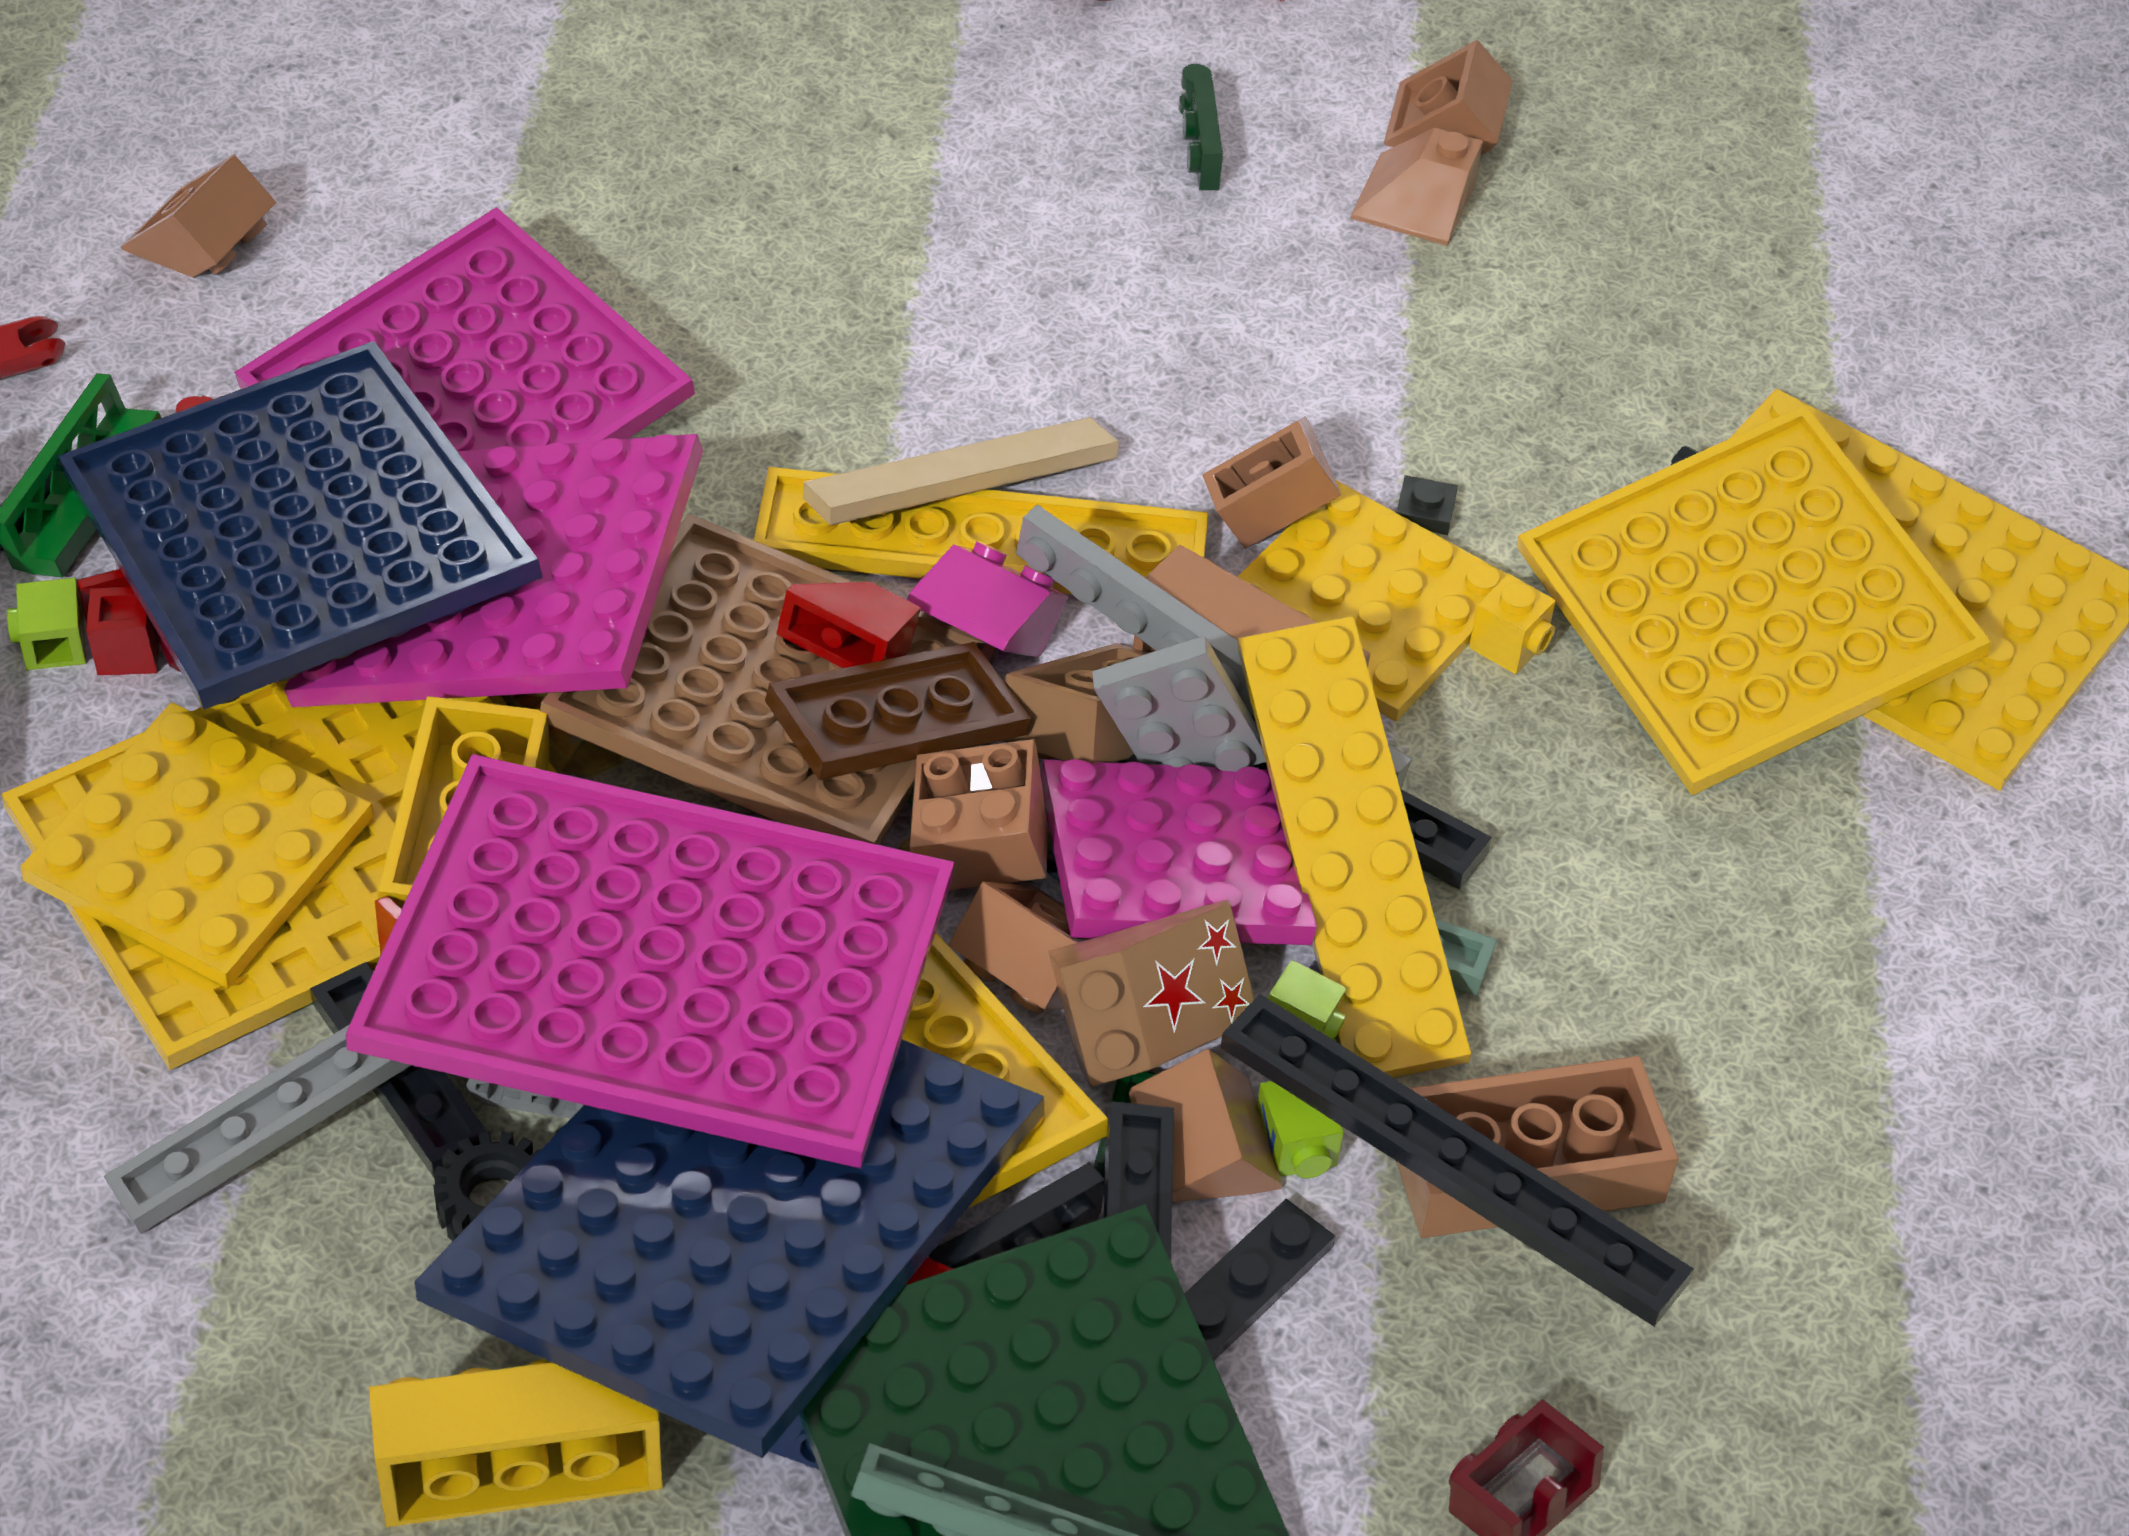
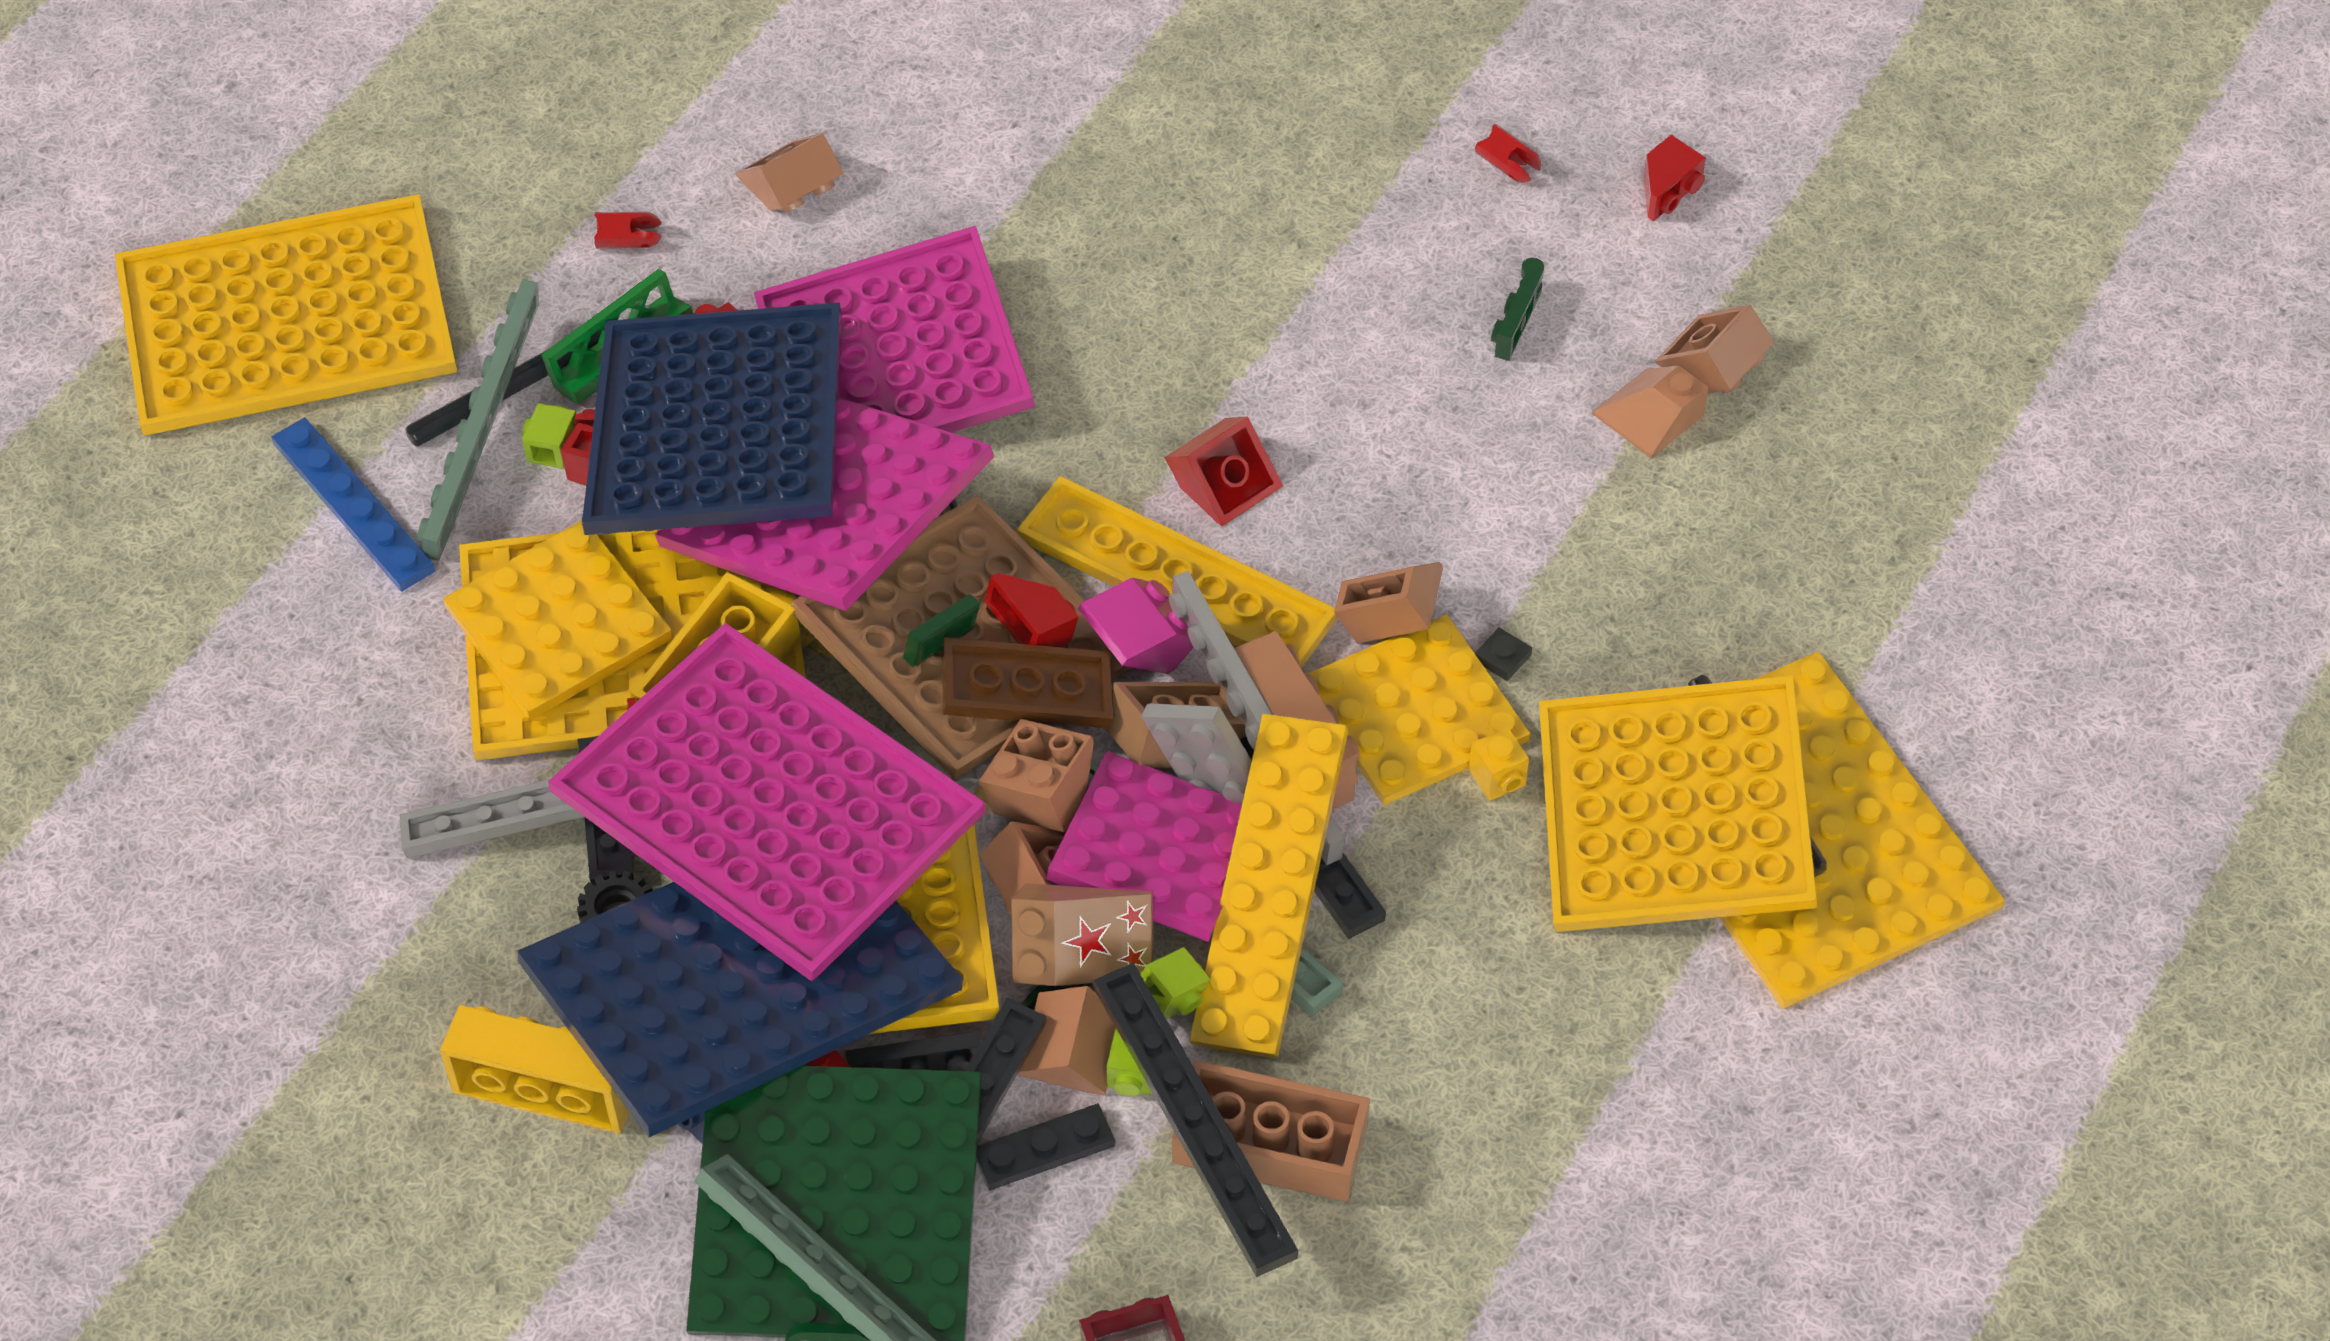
camera: 30 degrees right, 5 degrees up
tan tile [803,417,1119,525] -> none
none -> dark green tile [903,594,980,668]
none -> red slope [1164,416,1283,526]

